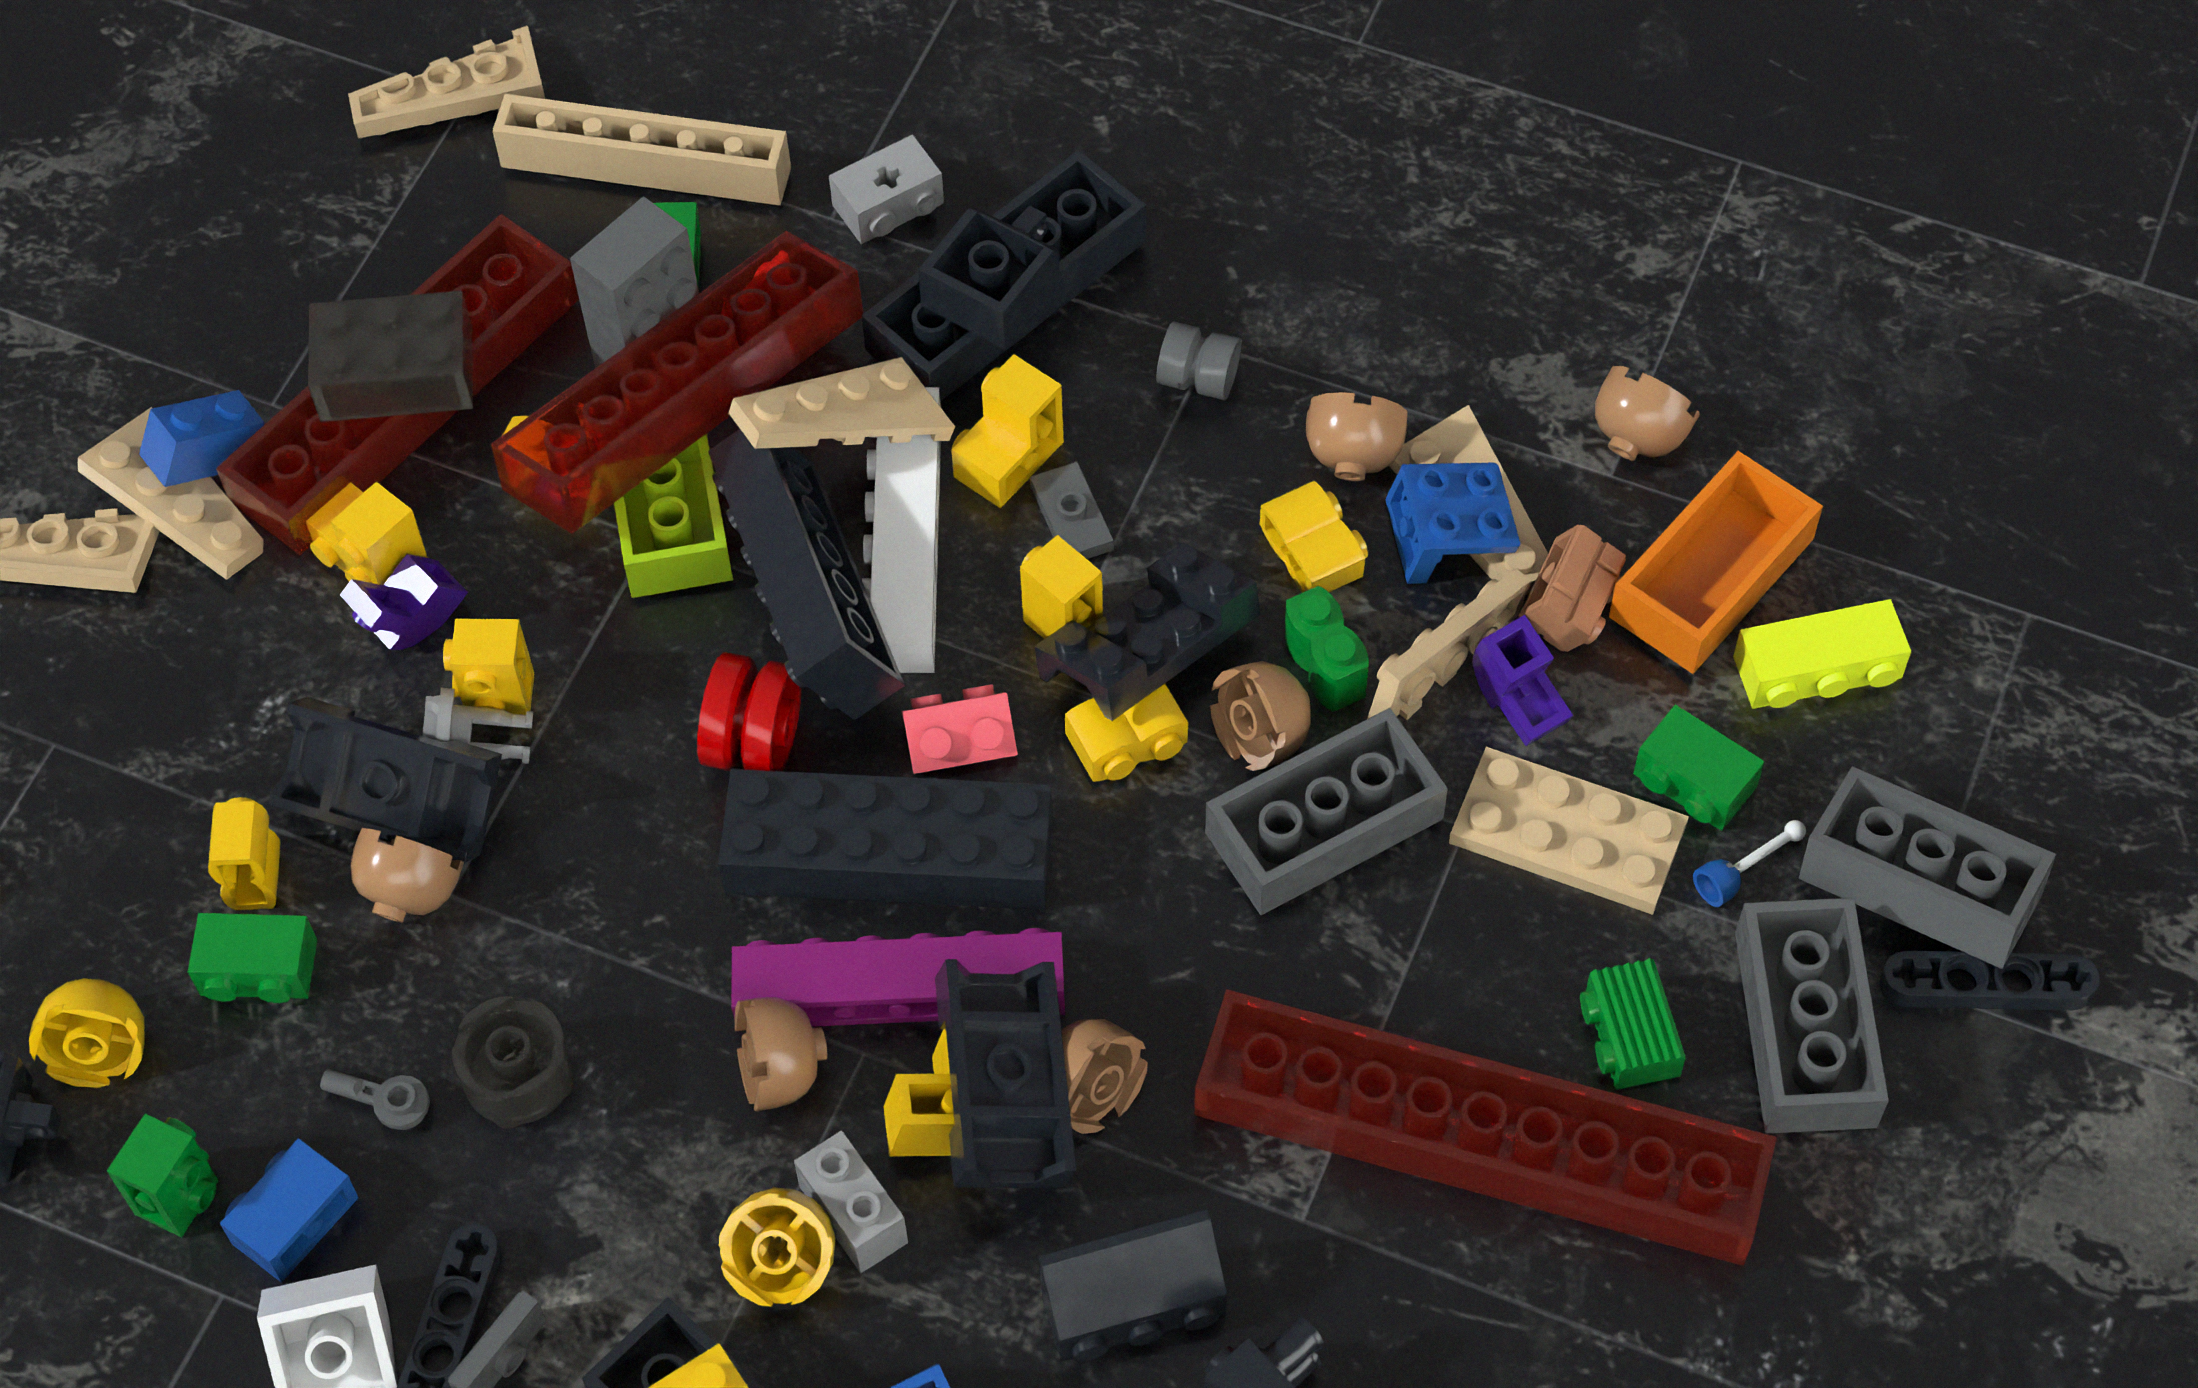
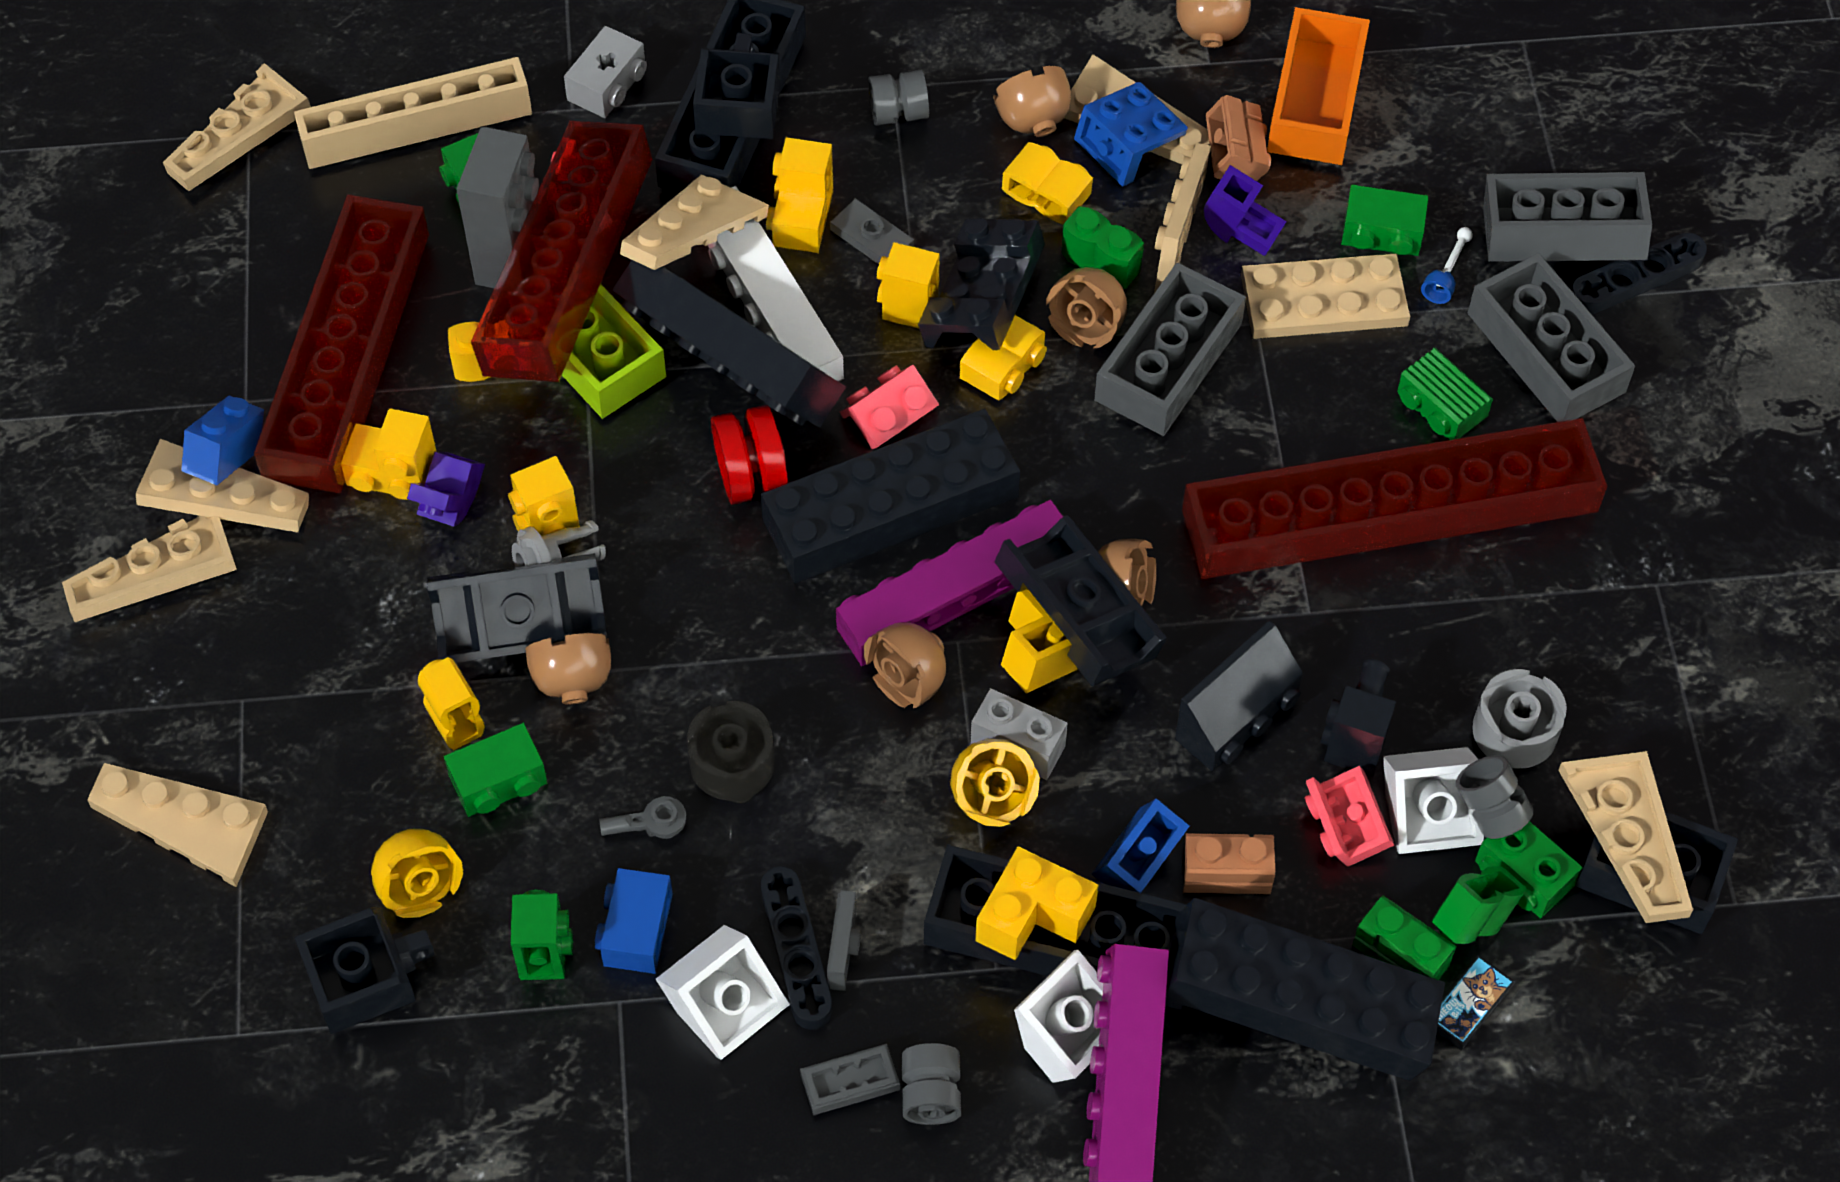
camera: 30 degrees left, 0 degrees up
clear smoke brick [308,291,473,422] -> none
neon yellow brick [1733,599,1911,709] -> none

